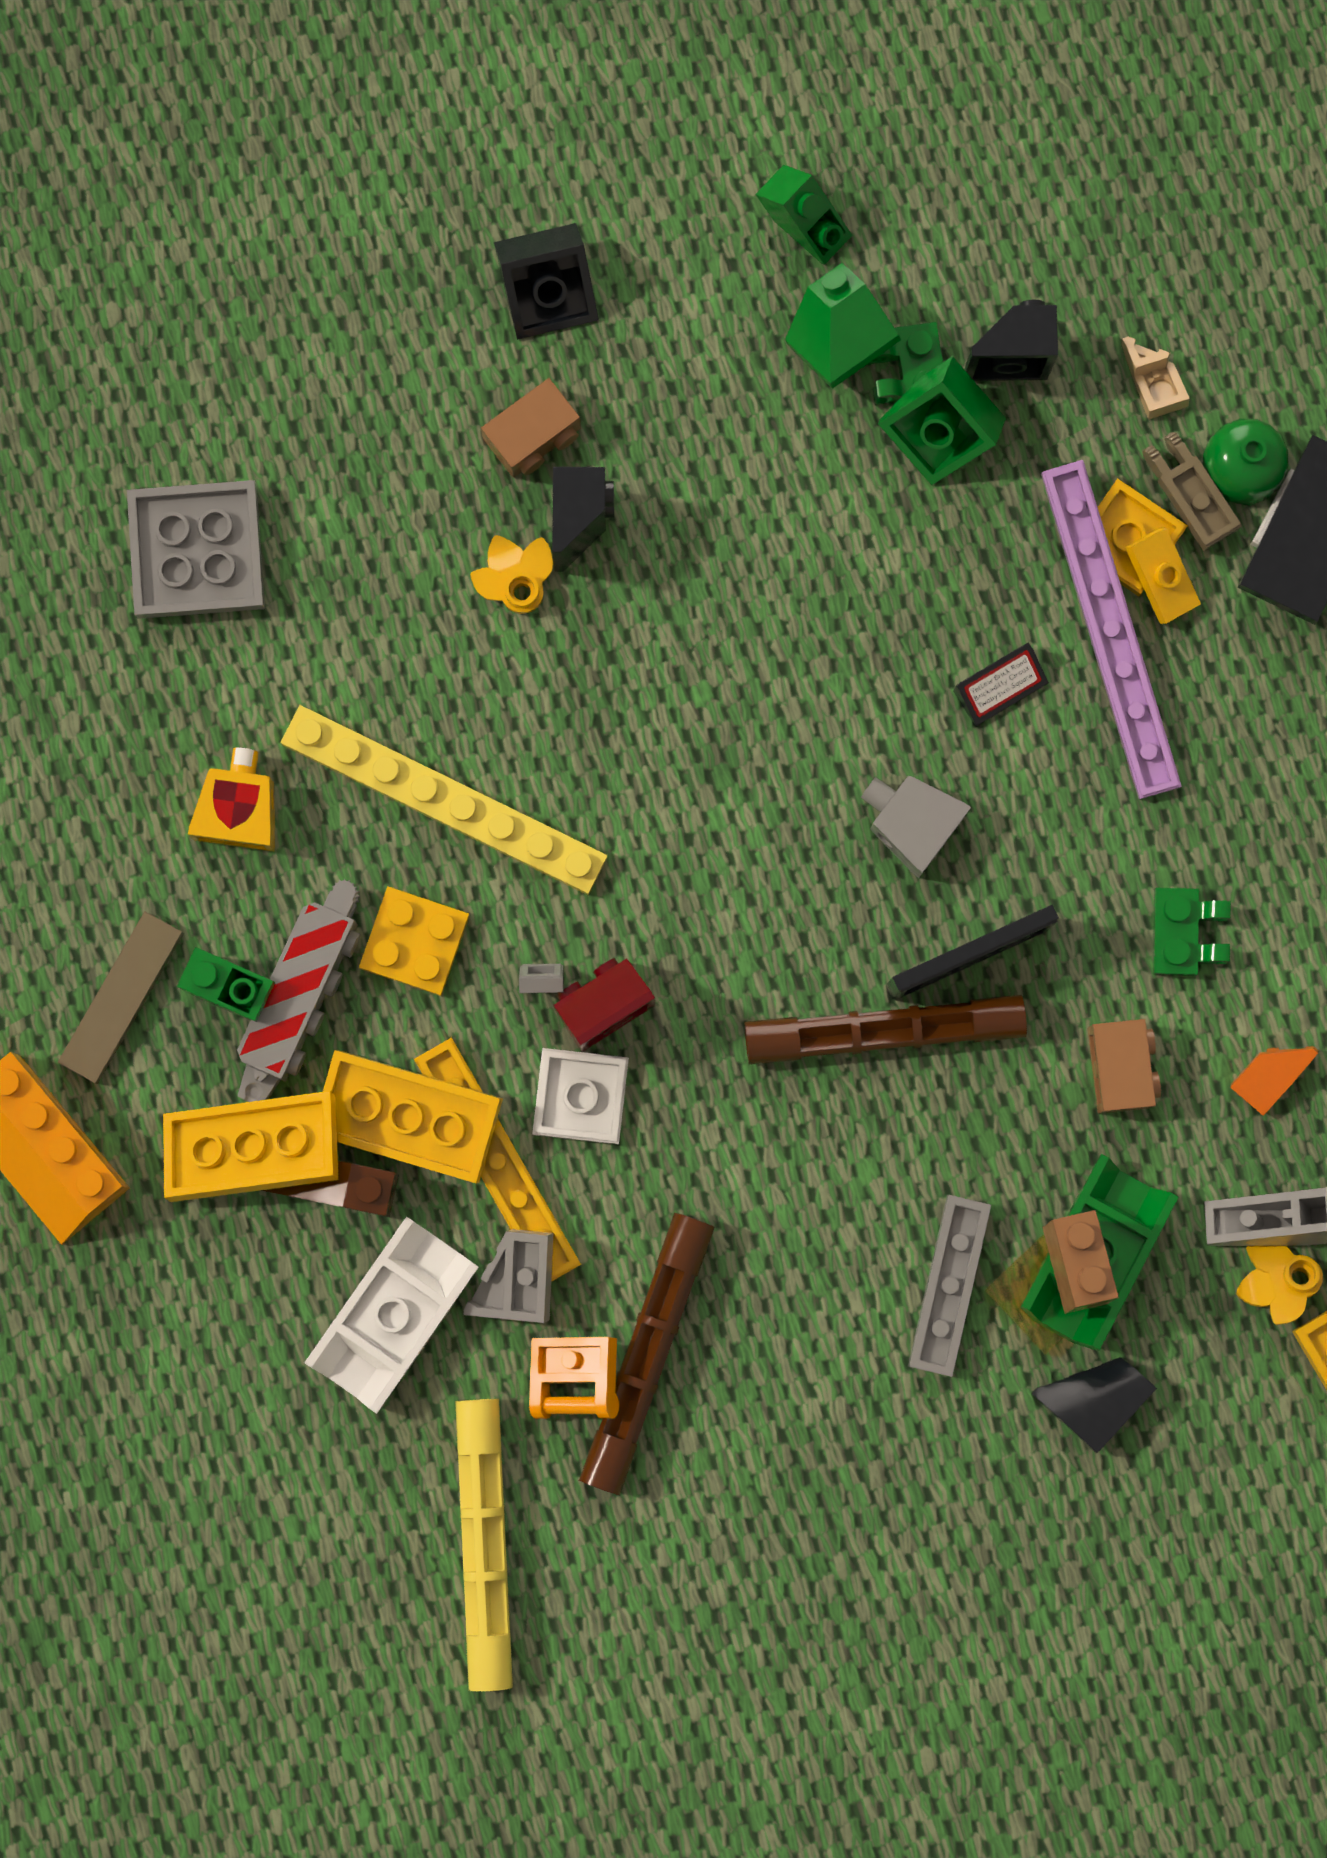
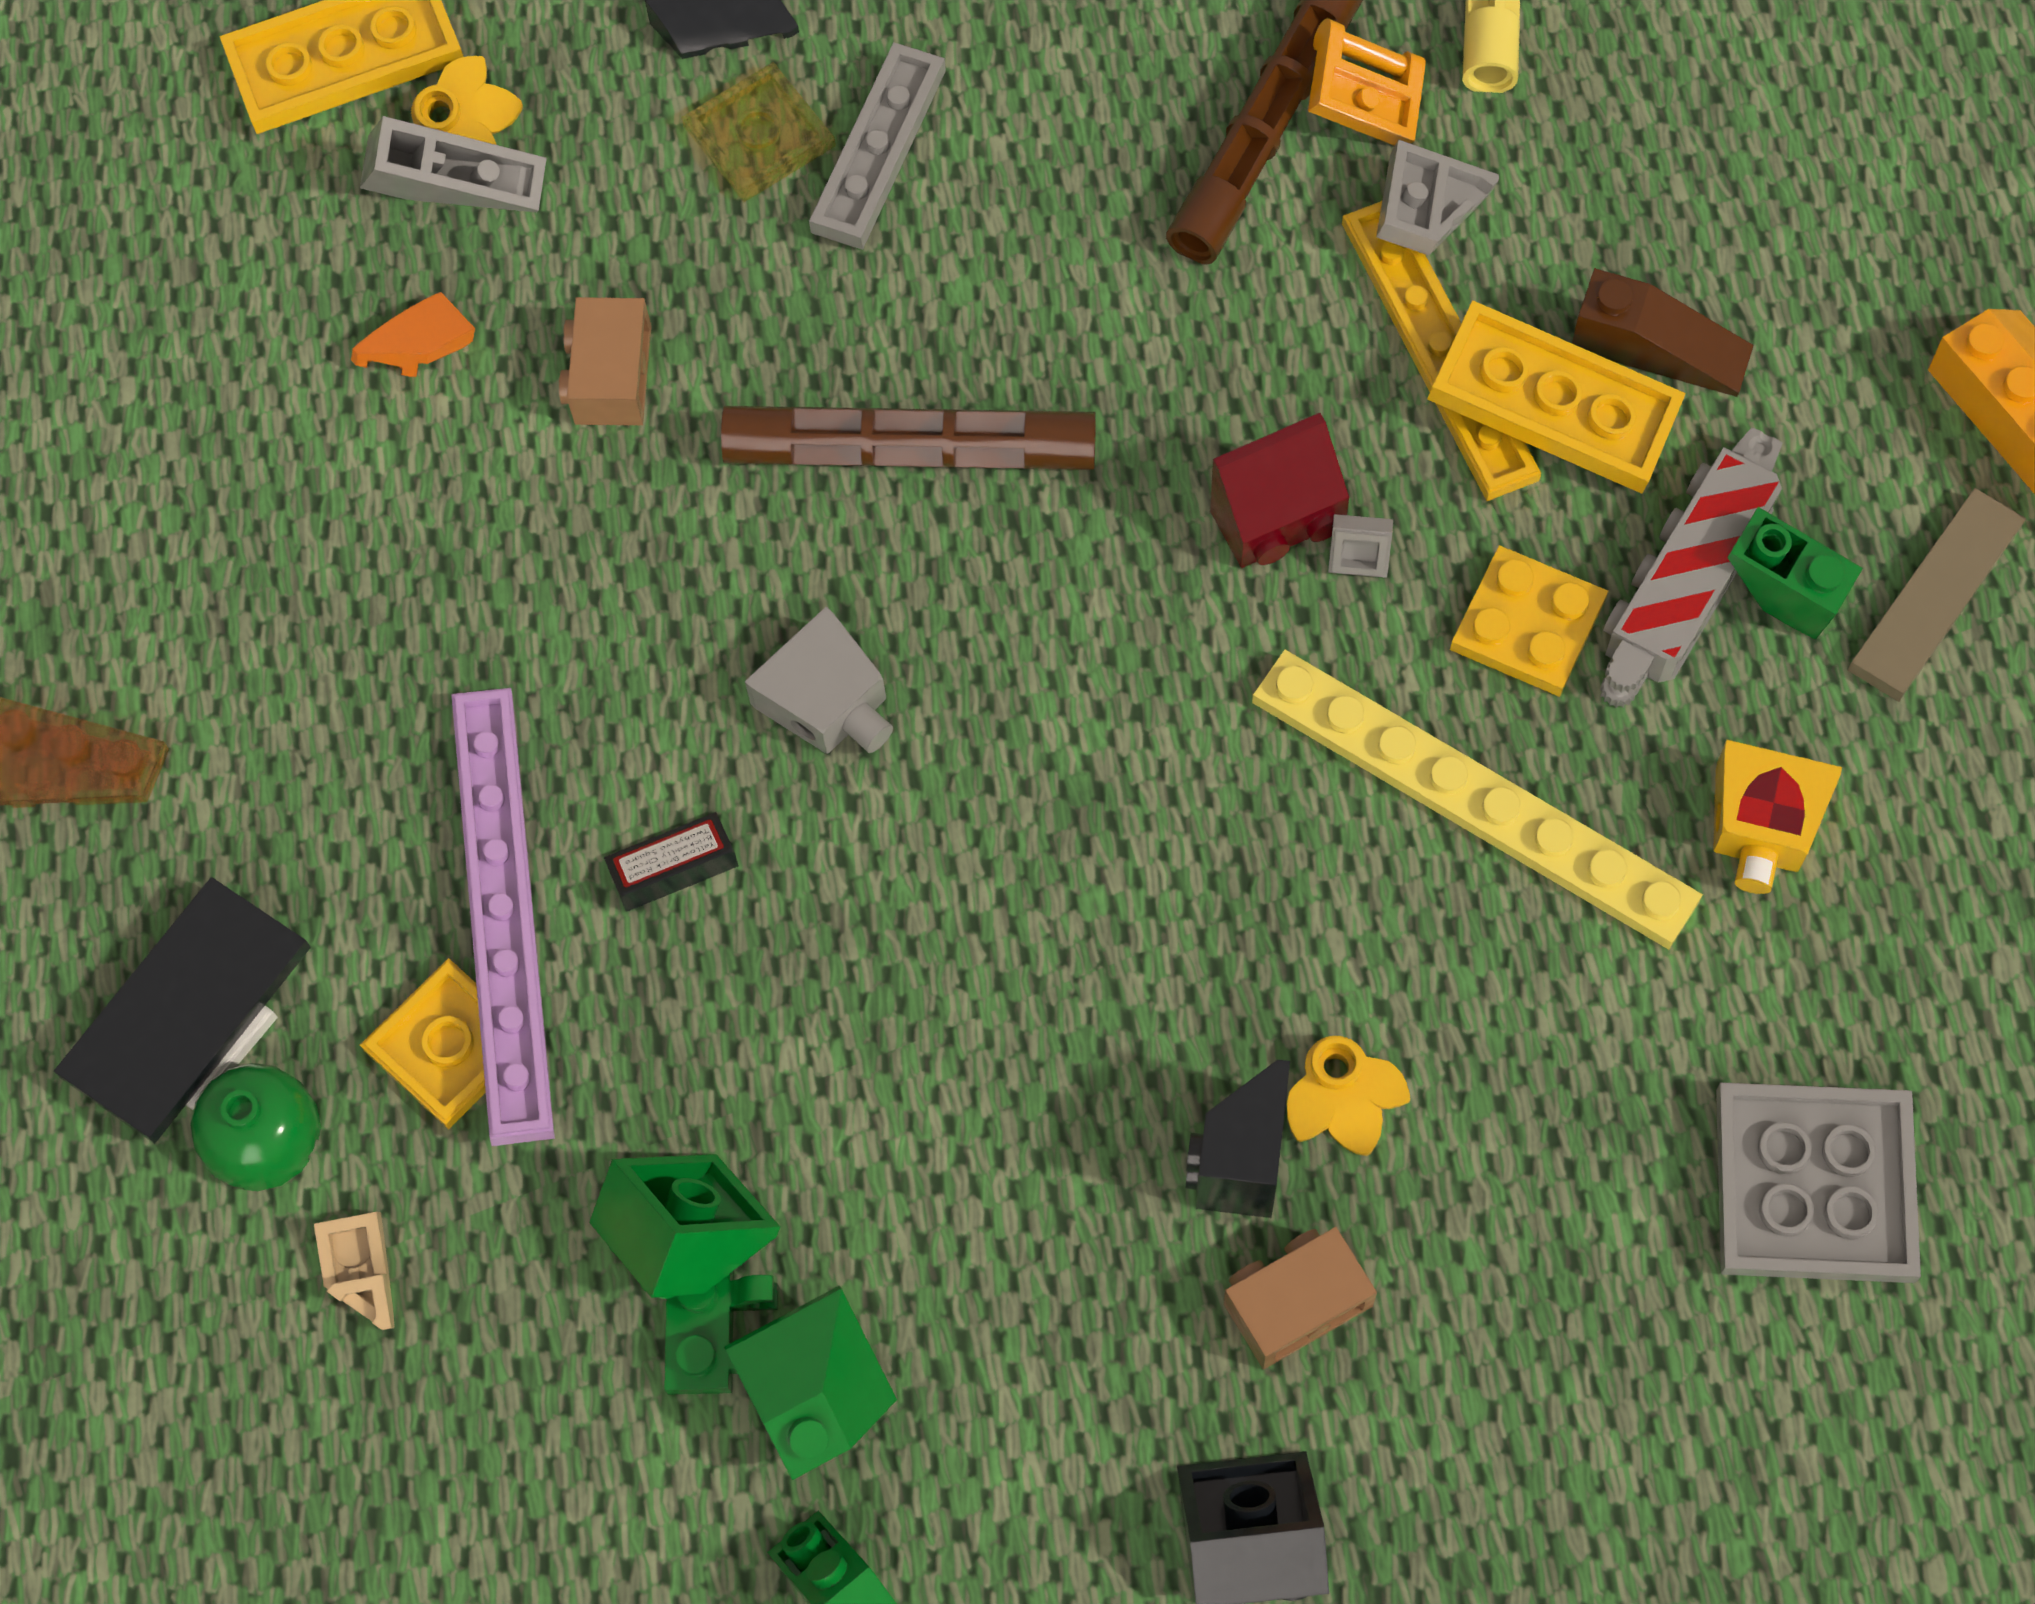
camera: 165 degrees left, 15 degrees down
yellow plate [163,1091,338,1202] -> none
white piece [304,1217,479,1414] -> none
white tile [532,1048,629,1145] -> none
black tile [886,904,1059,1000] -> none
black slope [964,300,1058,381] -> none
green piece [1020,1154,1179,1351] -> none
medium nougat brick [1042,1210,1119,1314] -> none
yellow plate [1125,527,1201,624] -> none
dark tan hinge [1142,432,1242,551] -> none
green plate [1153,888,1231,976] -> none

